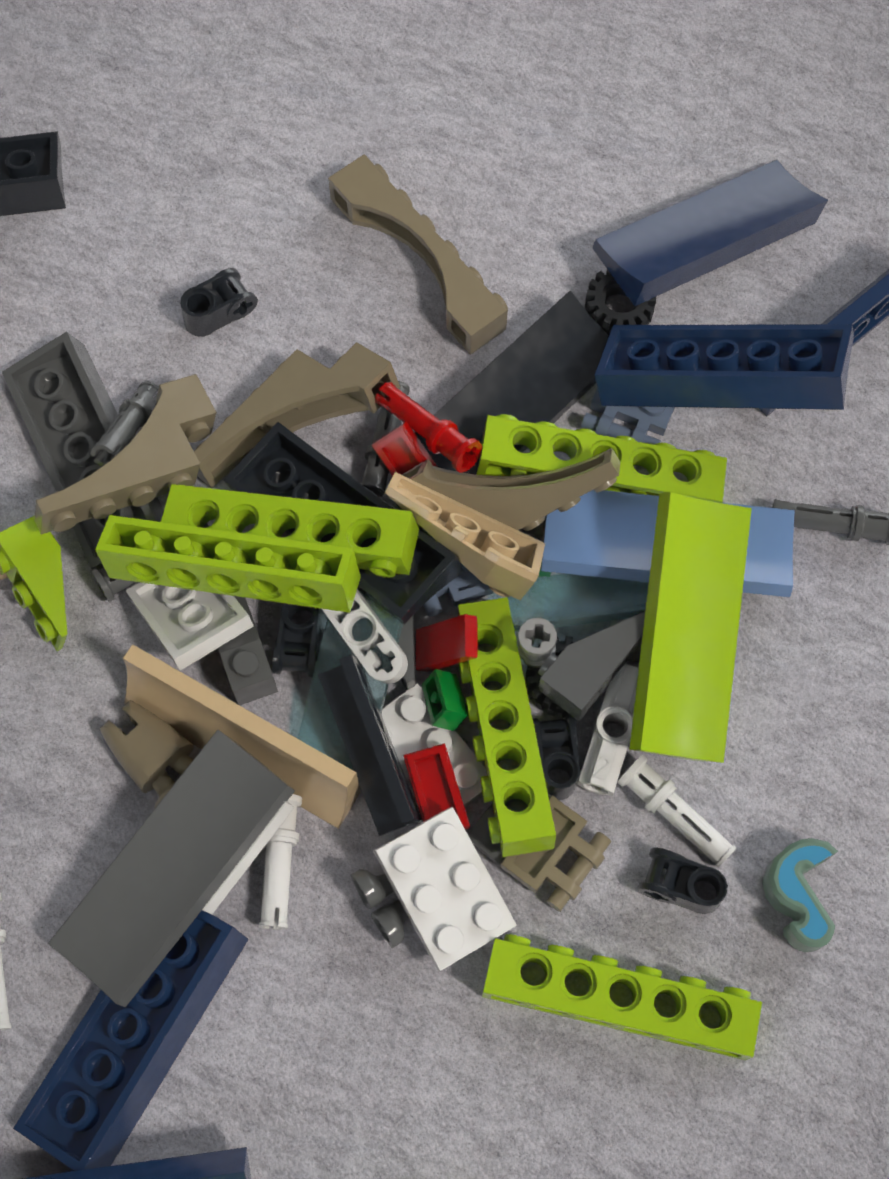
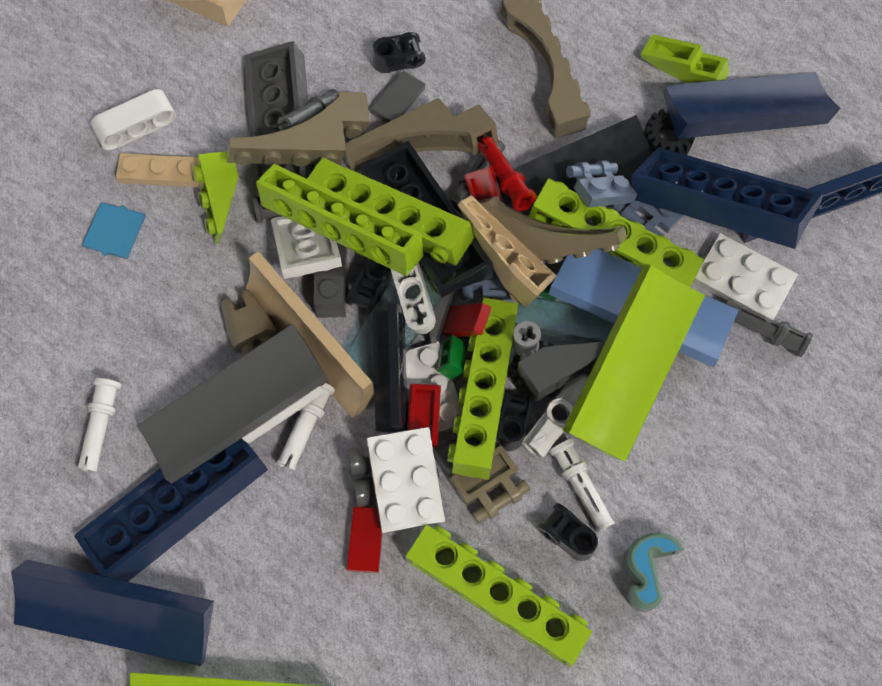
camera: 20 degrees right, 0 degrees up
none -> red tile [347,507,383,574]
none -> dark grey tile [371,70,425,123]
none -> sand blue plate [566,160,638,207]
none -> lime slope [640,34,729,83]
none -> white plate [693,233,798,320]

